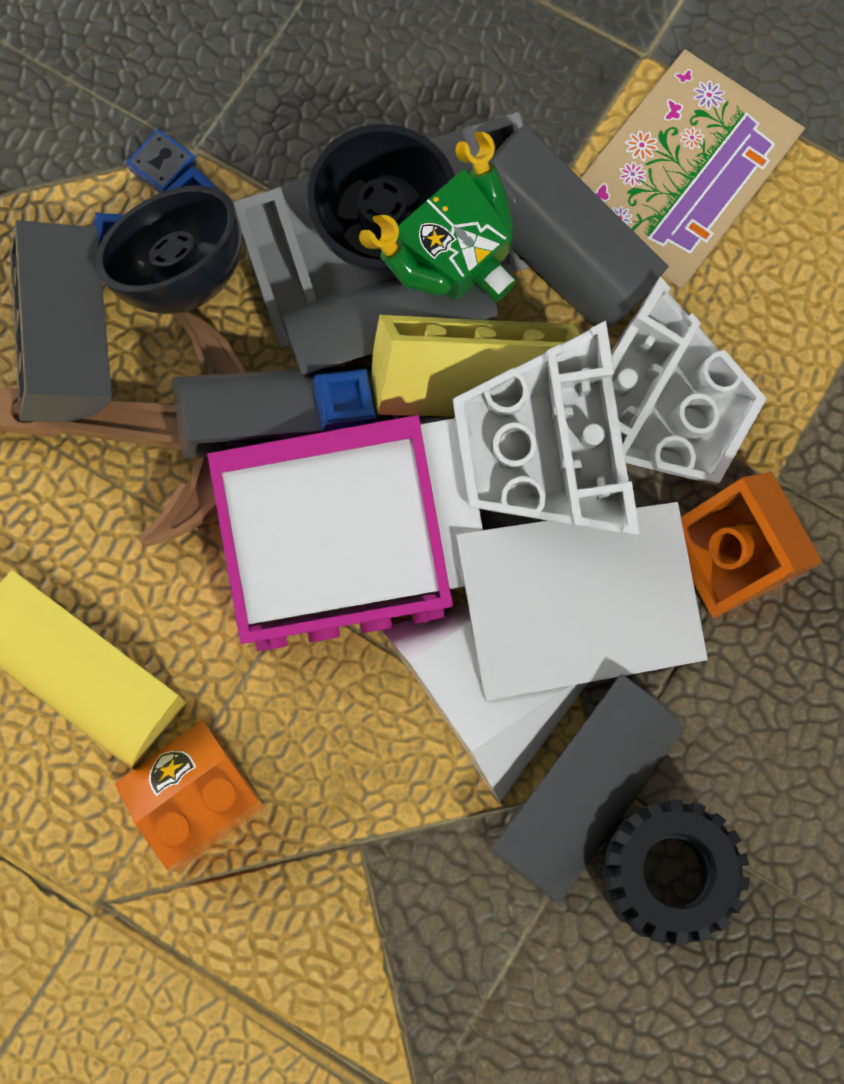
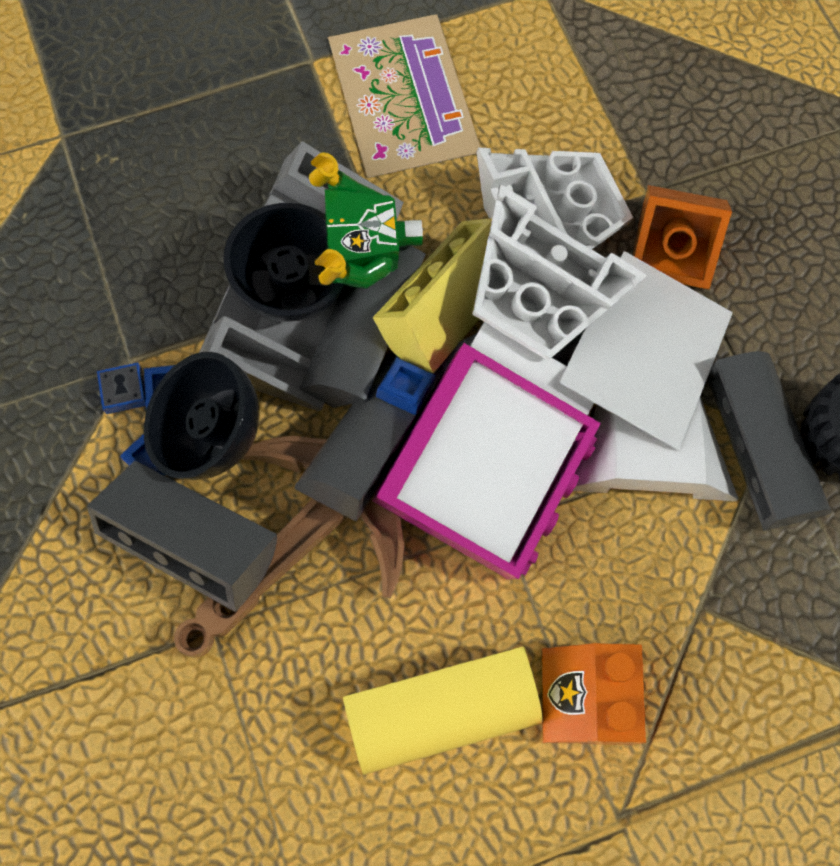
camera: 50 degrees left, 5 degrees down
dark grey brick [488,124,669,330] -> none

